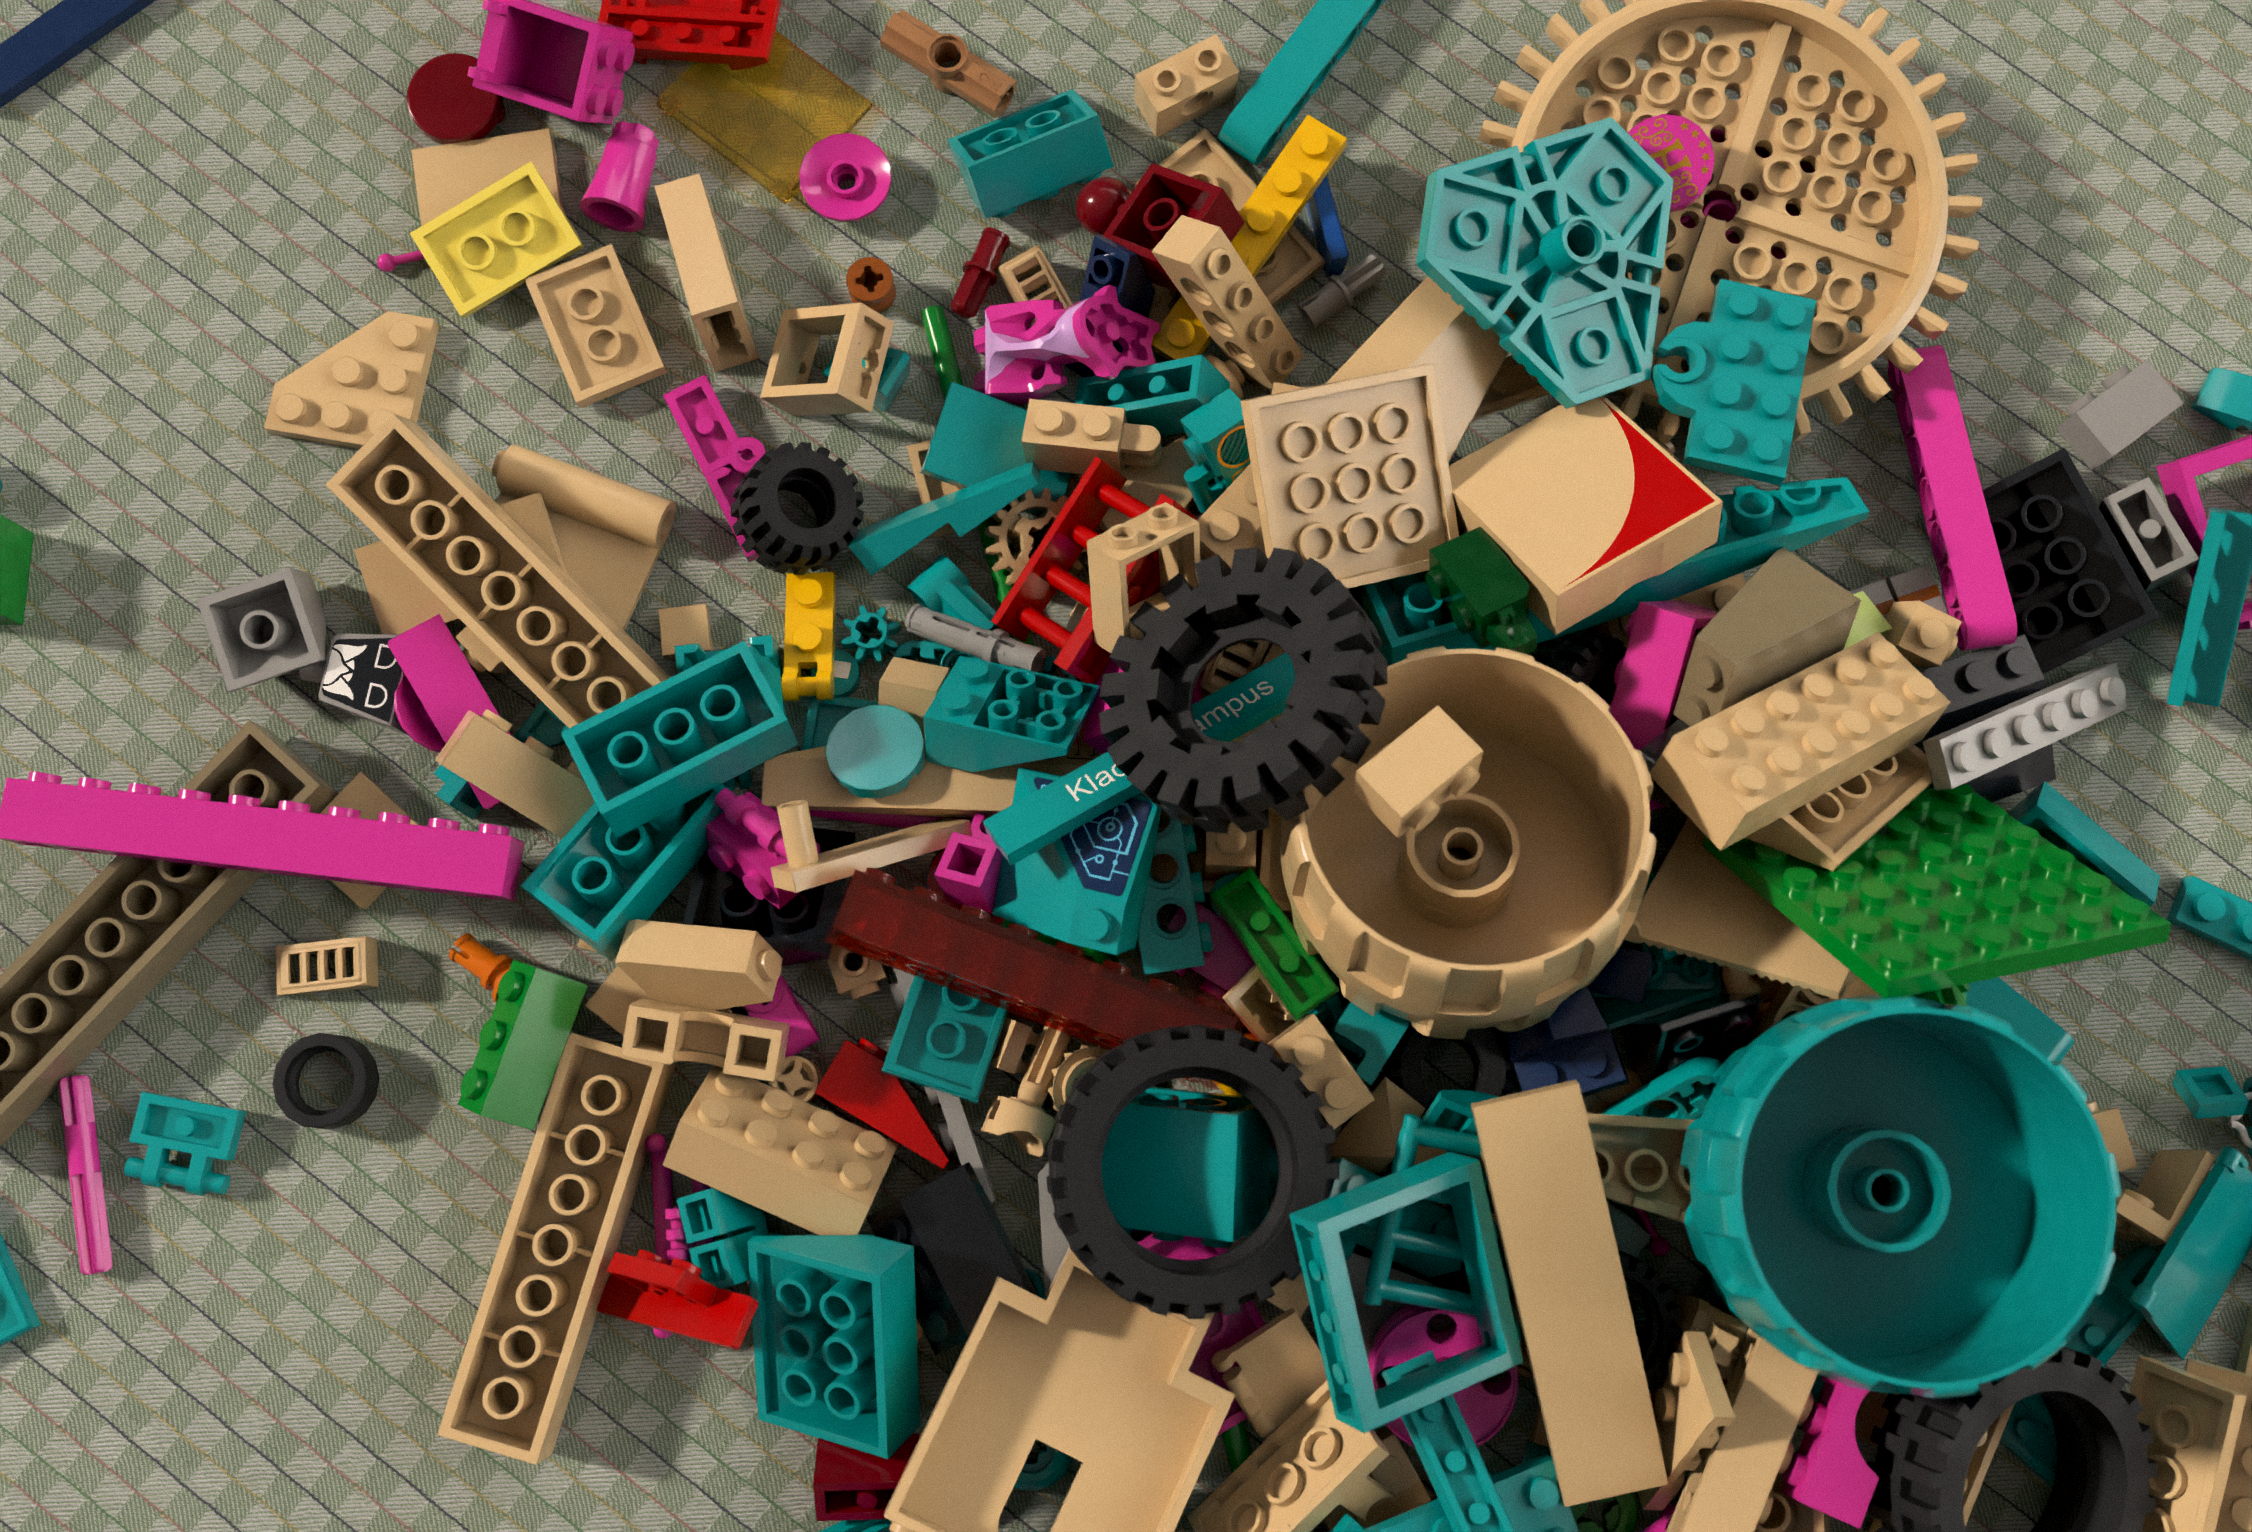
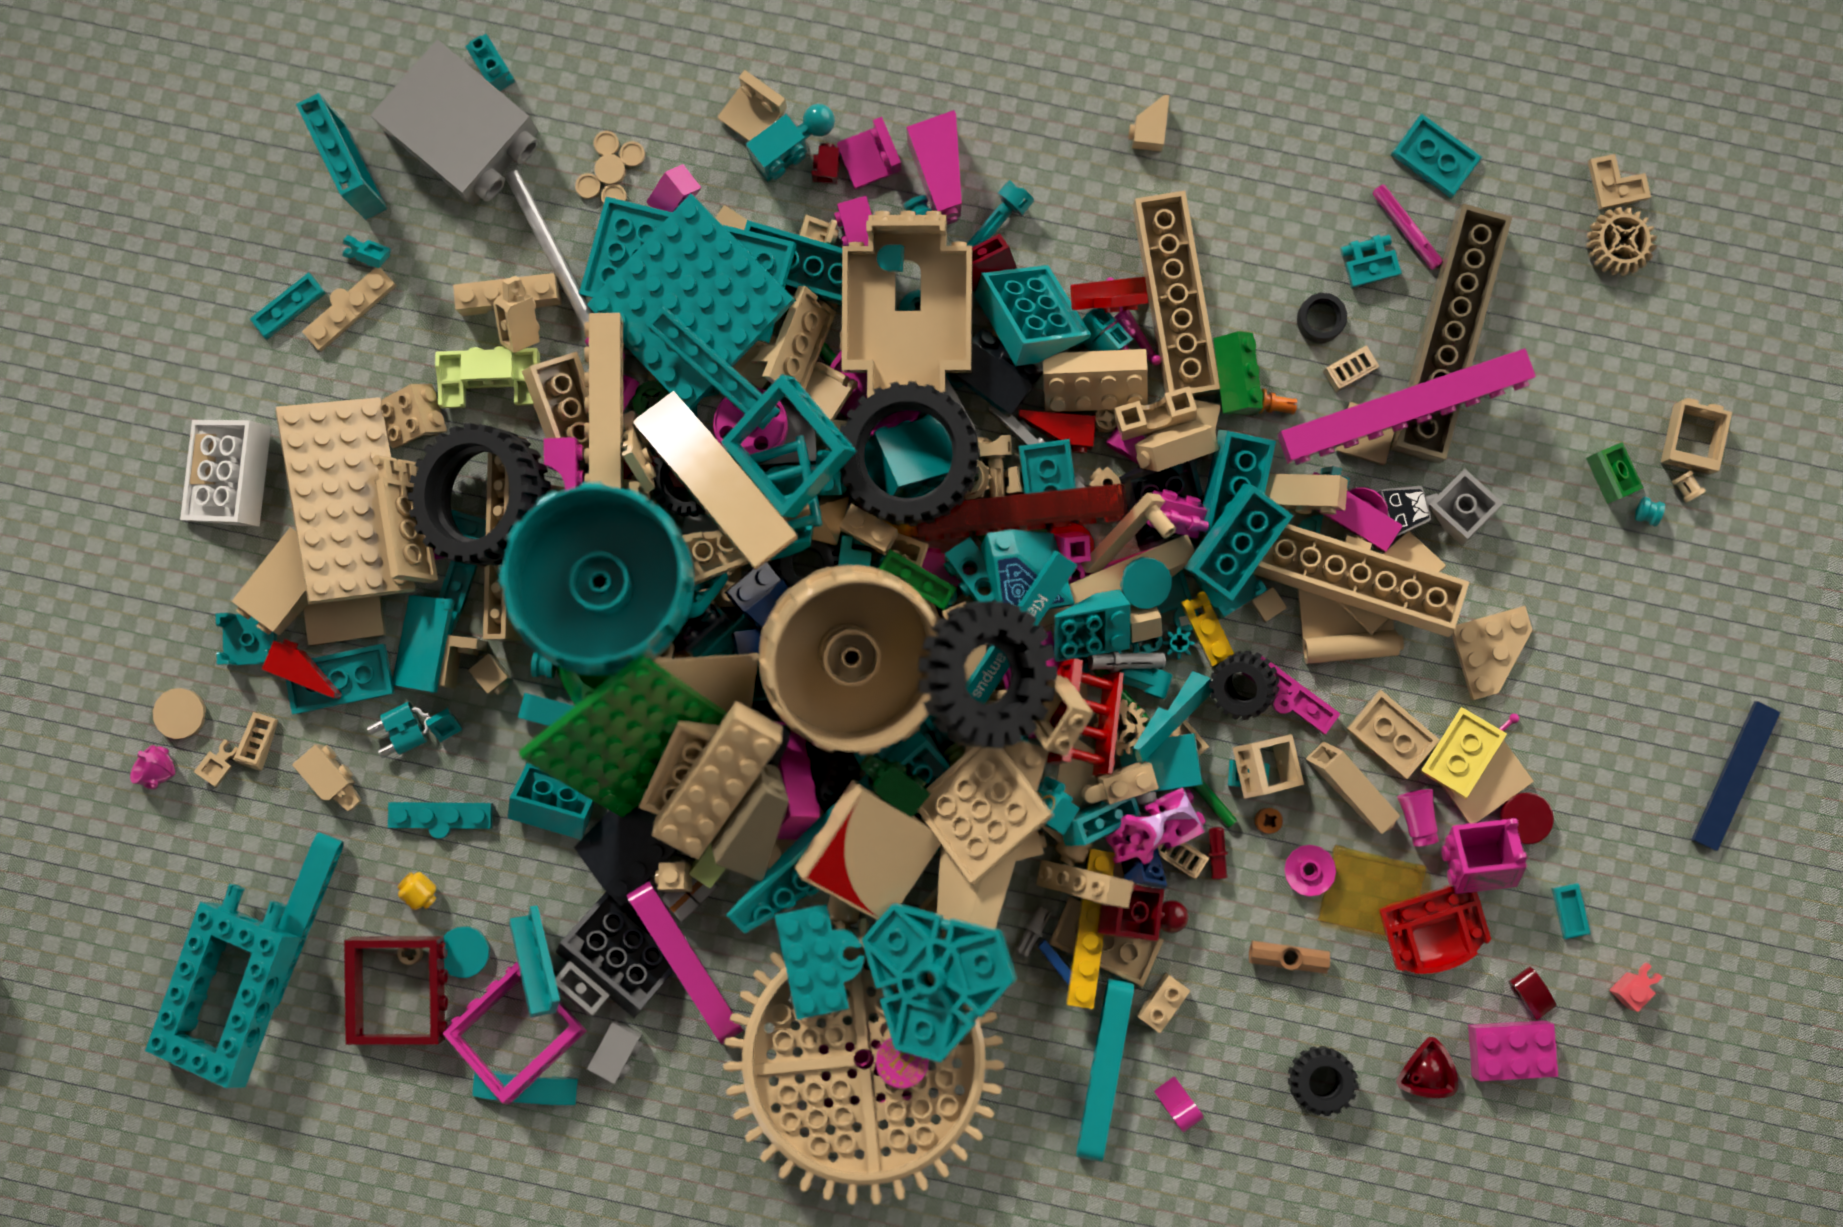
camera: 160 degrees right, 5 degrees up
teal slope [947,89,1114,219] -> none
tan brick [1354,705,1483,838] -> none
light grey plate [1923,663,2128,790] -> none

